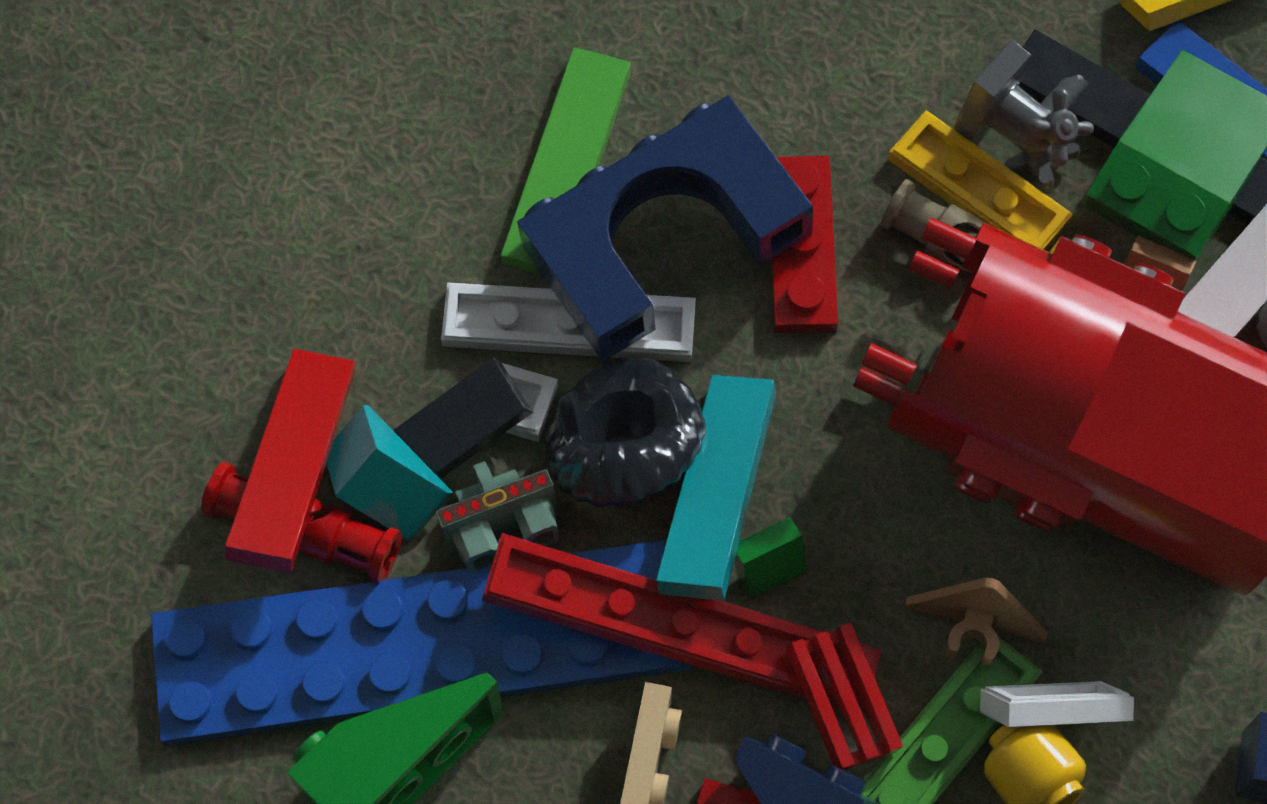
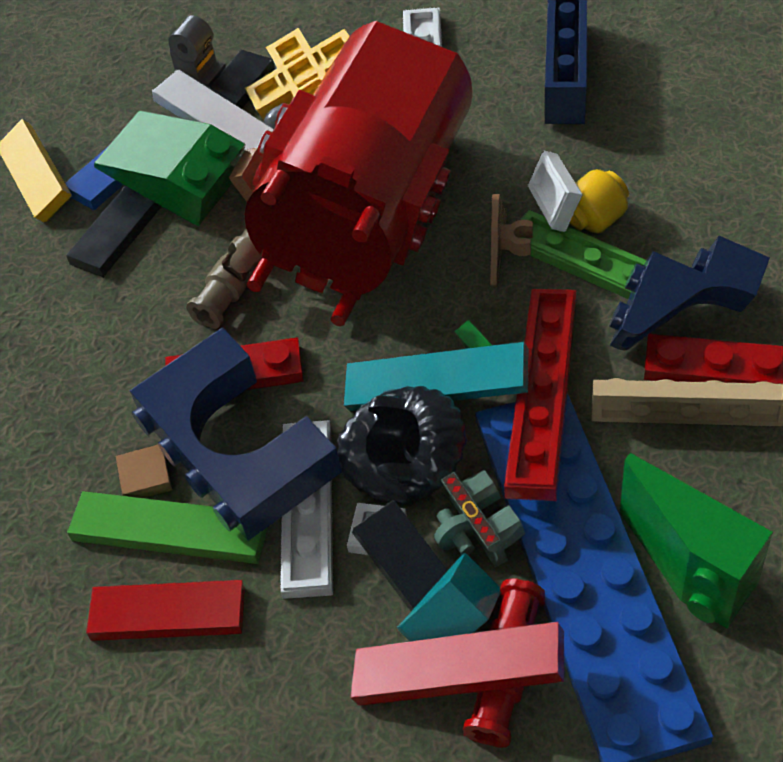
camera: 90 degrees left, 15 degrees down
red tile [786,623,903,771] -> none
yellow tile [888,110,1073,251] -> none
dark grey piece [953,40,1094,188] -> none
none -> red tile [86,580,245,641]
none -> medium nougat tile [116,445,173,498]

